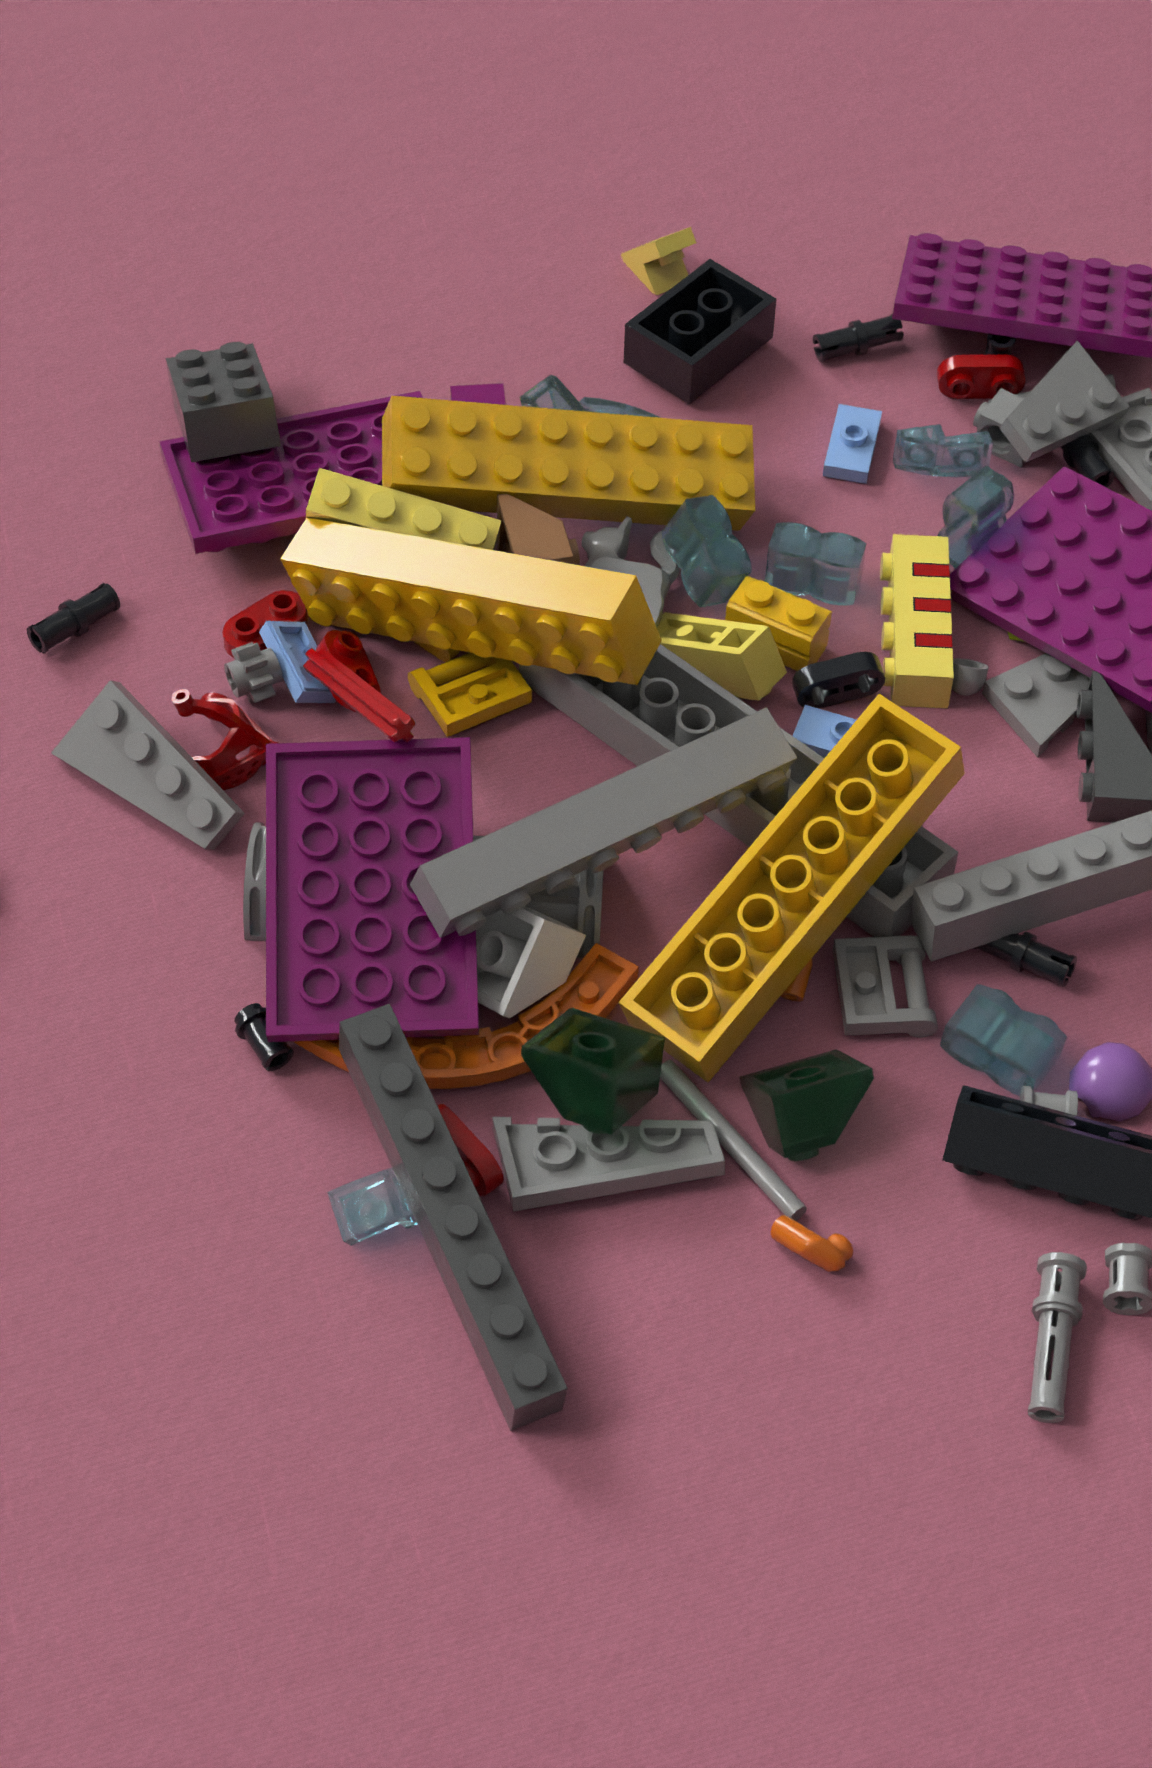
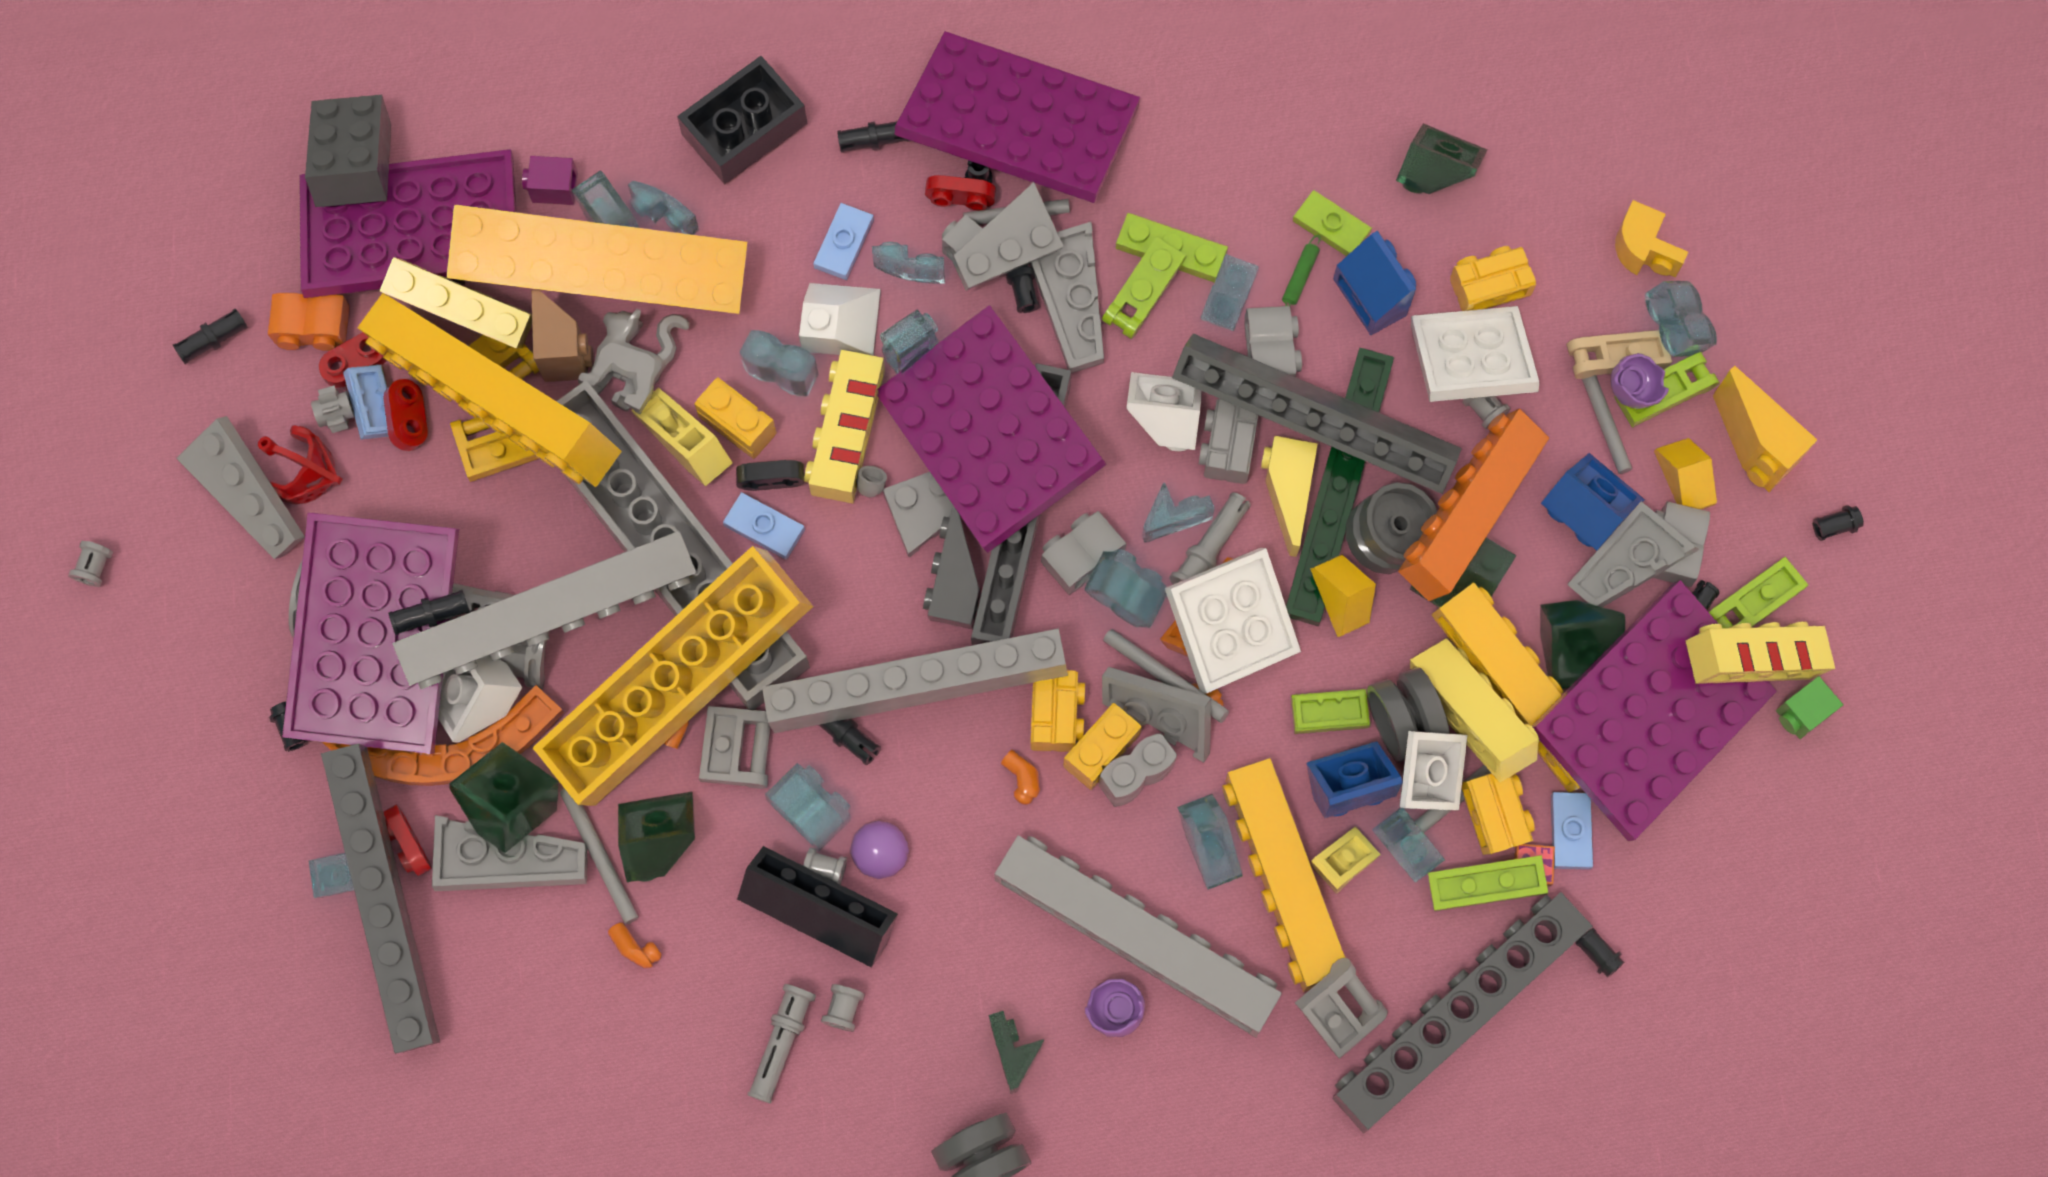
camera: 10 degrees right, 20 degrees up
red axle [303,648,416,743] -> none
light yellow slope [621,227,696,295] -> none
clear light blue brick [662,495,752,608] -> none
none -> orange brick [268,293,350,351]
none -> black pin [388,589,470,635]
none -> white slope [799,283,881,356]

